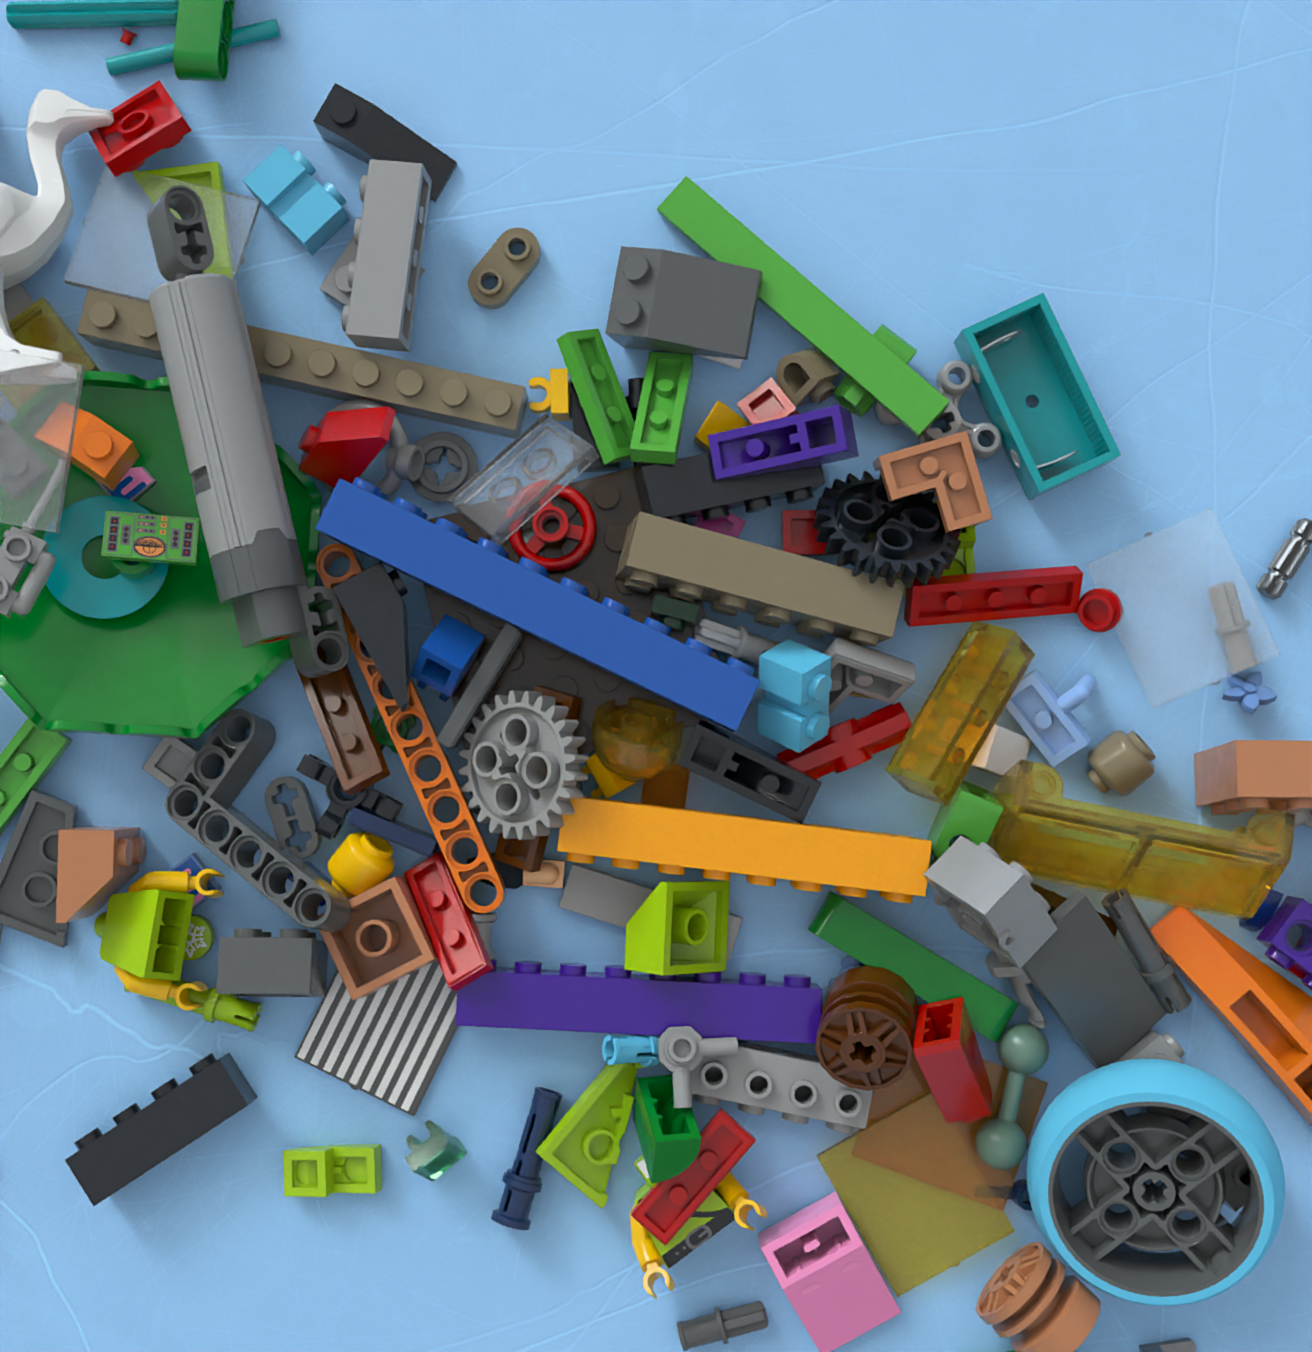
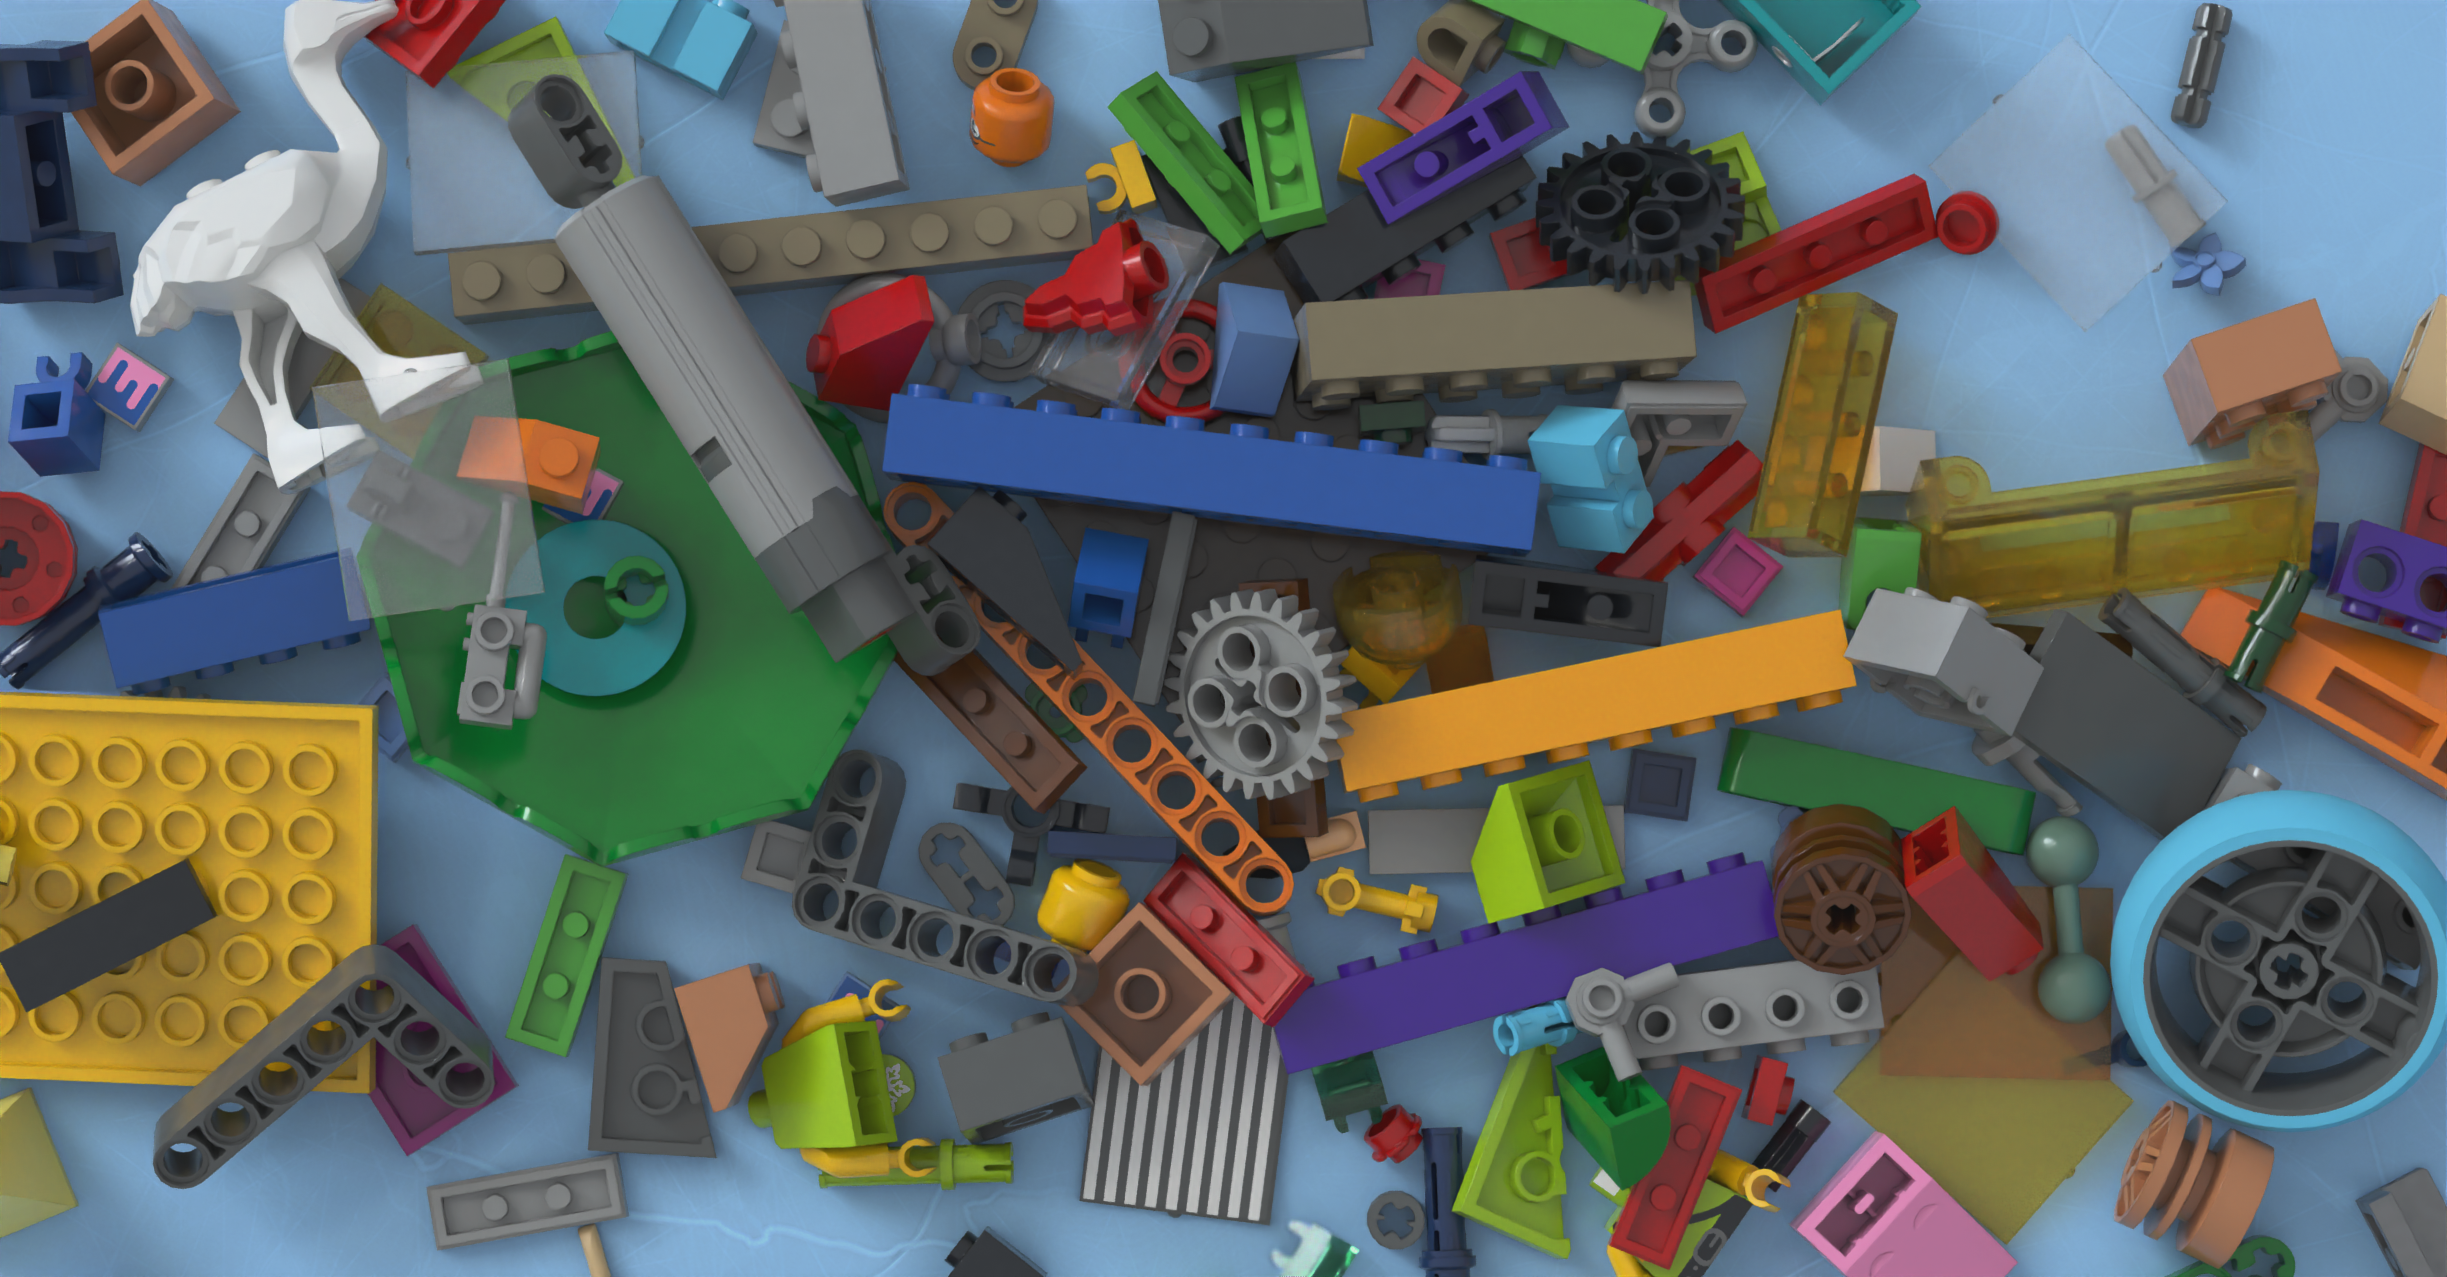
camera: 15 degrees left, 0 degrees up
tile [101,511,201,566] -> none
nougat panel [873,431,993,533] -> none
light blue plate [998,668,1097,768] -> none
dark tan head [1087,730,1156,796] -> none
none -> orange head [969,68,1055,167]
none -> red rock [1023,218,1169,337]
none -> medium blue slope [1210,282,1300,418]
none -> clear green tile [1311,1051,1388,1133]
none -> yellow bar [1315,867,1439,934]
none -> red plate [1364,1104,1423,1163]
none -> dark grey bush [1367,1191,1425,1249]
none -> dark blue tile [1624,749,1697,822]
none -> dark pink tile [1692,527,1783,617]
none -> red plate [1741,1055,1795,1126]
none -> black piece [1752,1099,1831,1192]
none -> dark green pin [2223,560,2319,693]

